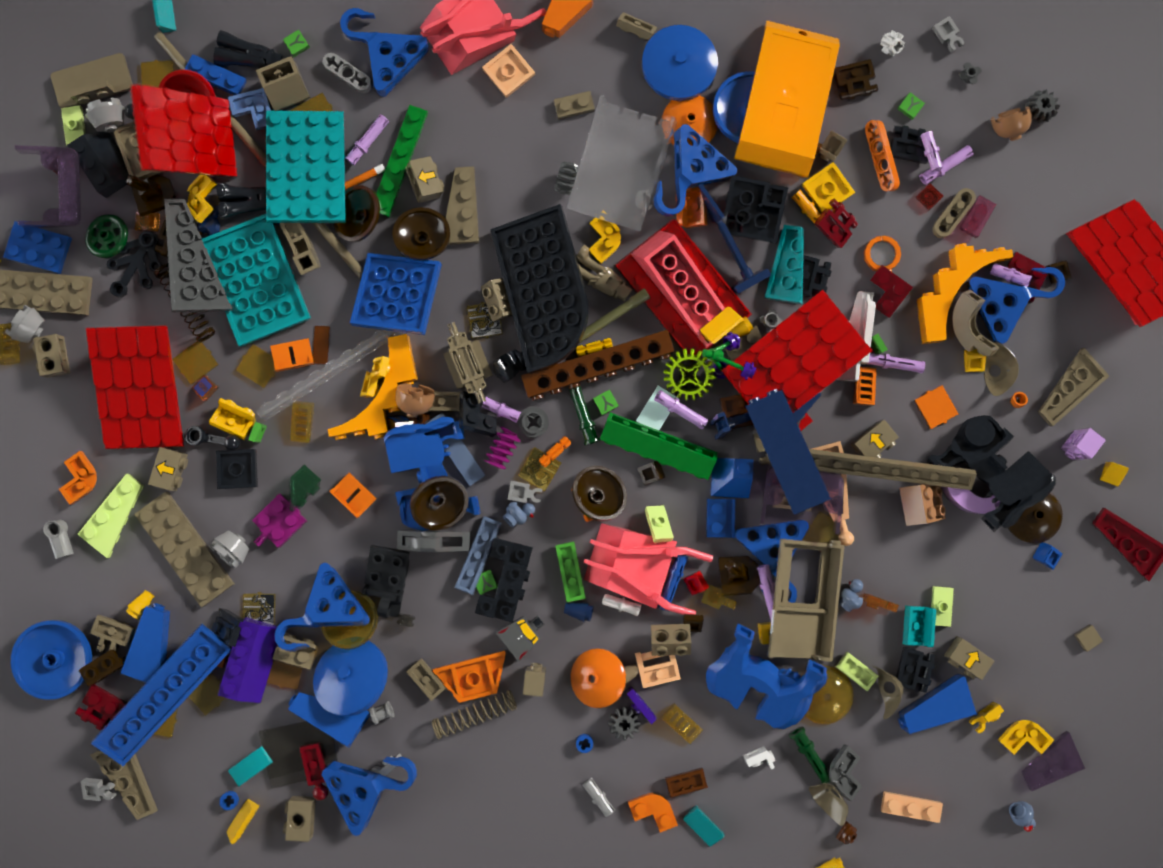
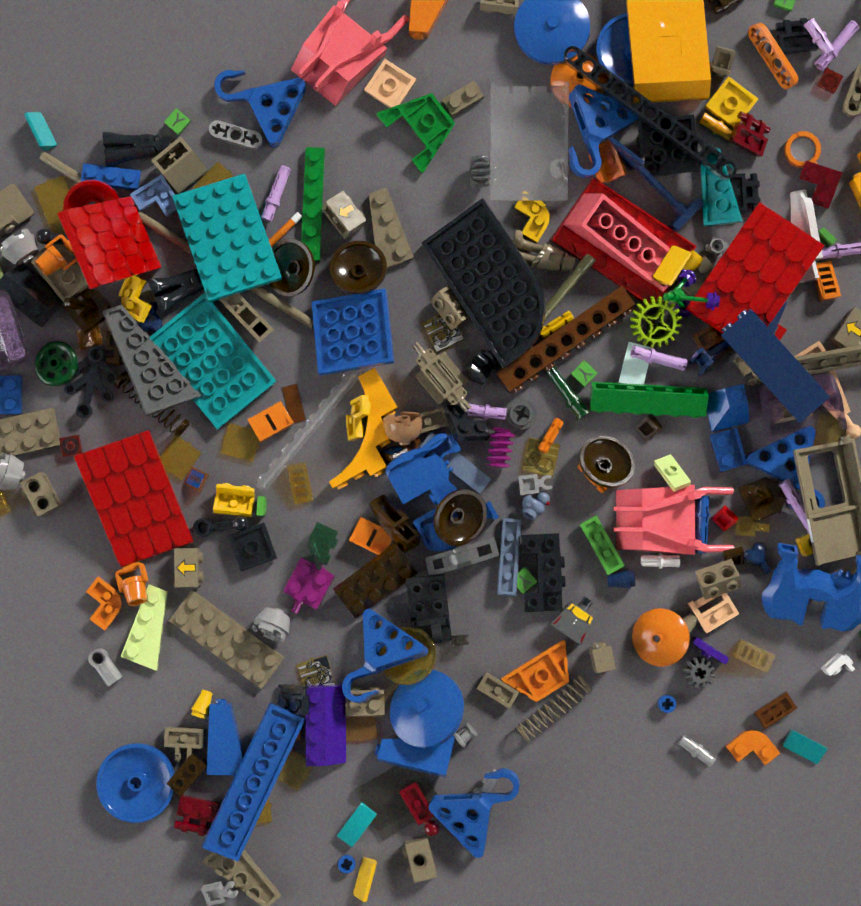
camera: 10 degrees left, 0 degrees up
none -> orange piece [35,235,77,276]
none -> clear red tile [59,435,83,457]
none -> orange piece [115,562,148,606]
none -> dark brown plate [333,543,417,618]
none -> dark brown slope [369,494,421,553]
none -> green wing [376,93,455,174]
none -> black beam [564,46,737,180]
none -> dark blue rock [744,543,772,575]

